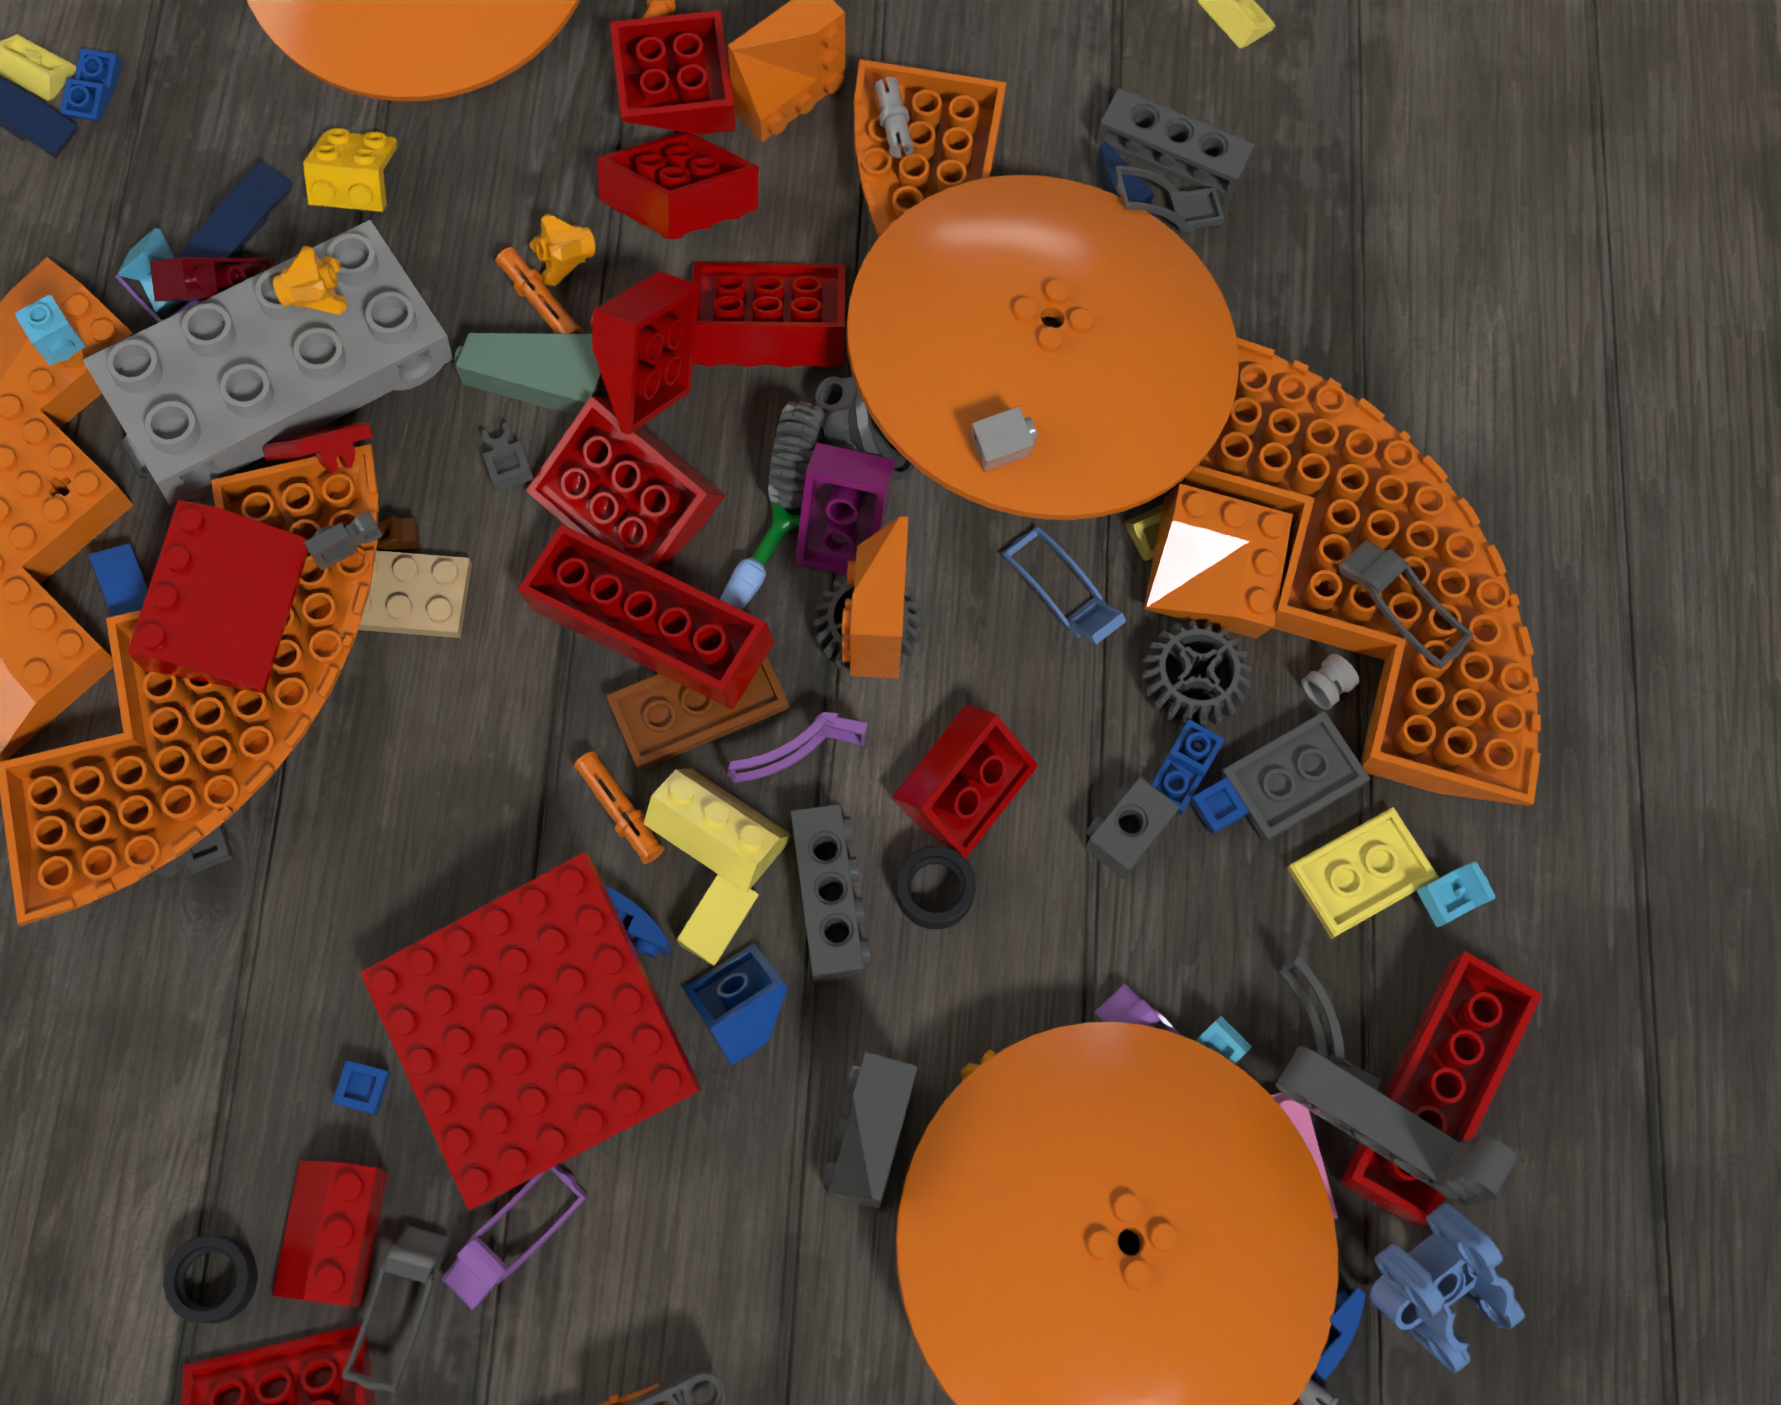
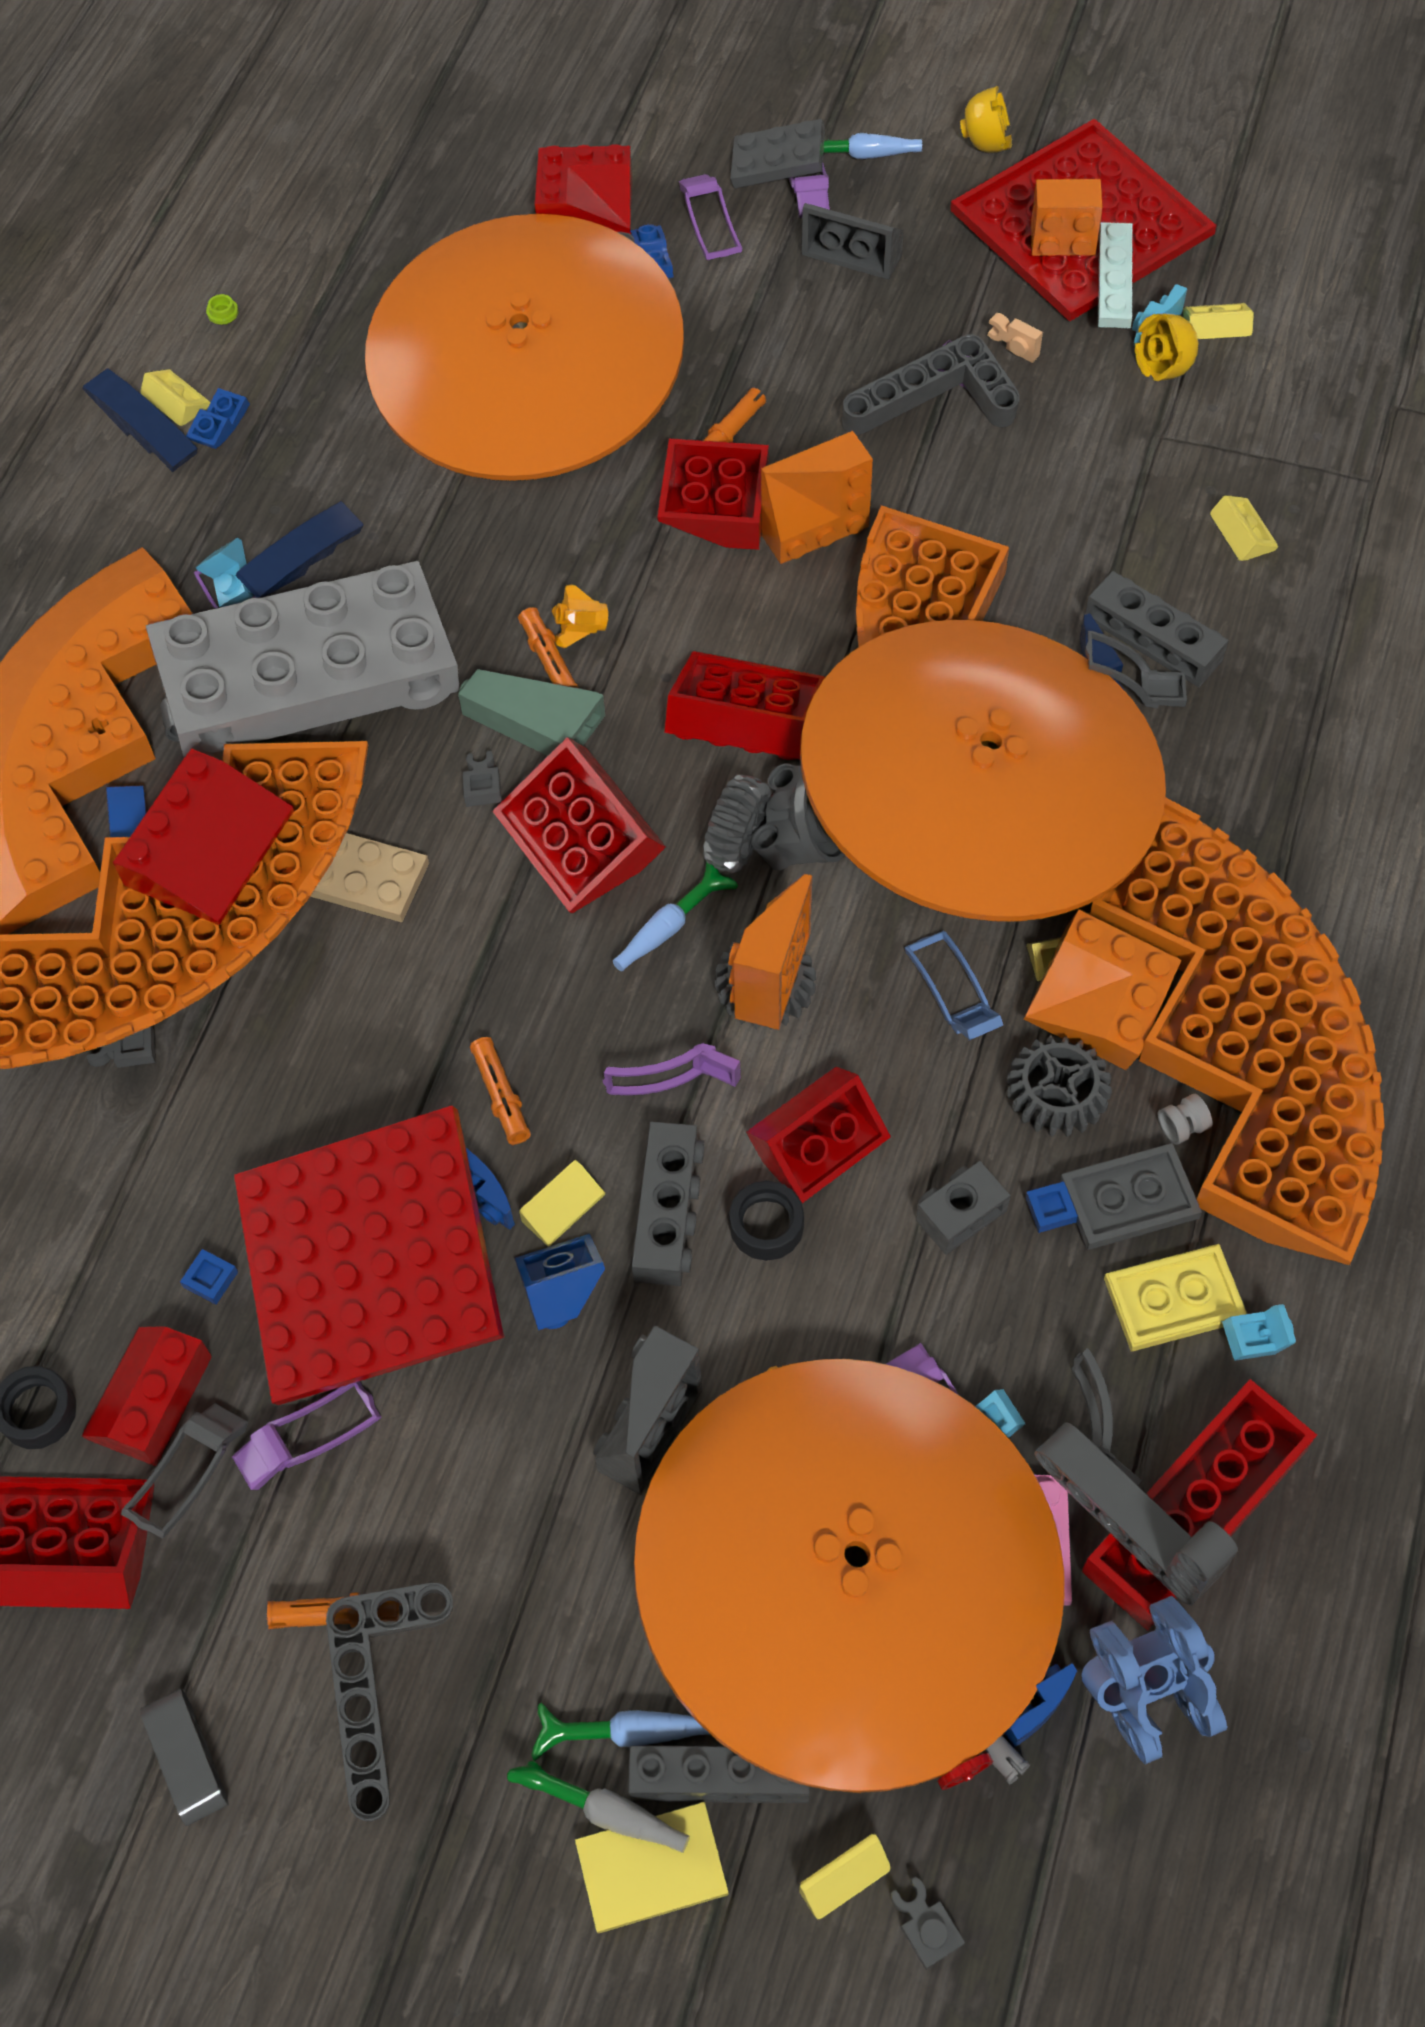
camera: 20 degrees right, 10 degrees down
medium azure bracket [15,295,86,366] -> none
dark red slope [150,257,275,302] -> none
red piece [262,422,372,473] -> none
light orange rock [273,246,348,315] -> none
yellow bracket [303,128,397,212] -> none
dark grey plate [304,512,382,571] -> none
reddish brown piece [377,516,421,552] -> none
red brick [517,524,775,710] -> none
red slope [590,271,700,435] -> none
red slope [597,132,759,239] -> none
dark orange plate [606,656,789,772] -> none
light yellow slope [644,768,793,893] -> none
magenta slope [795,443,896,576] -> none
light grey pin [874,77,914,158] -> none
light grey brick [970,406,1038,472] -> none
blue slope [1151,719,1225,816] -> none
dark grey piece [1338,540,1473,669] -> none

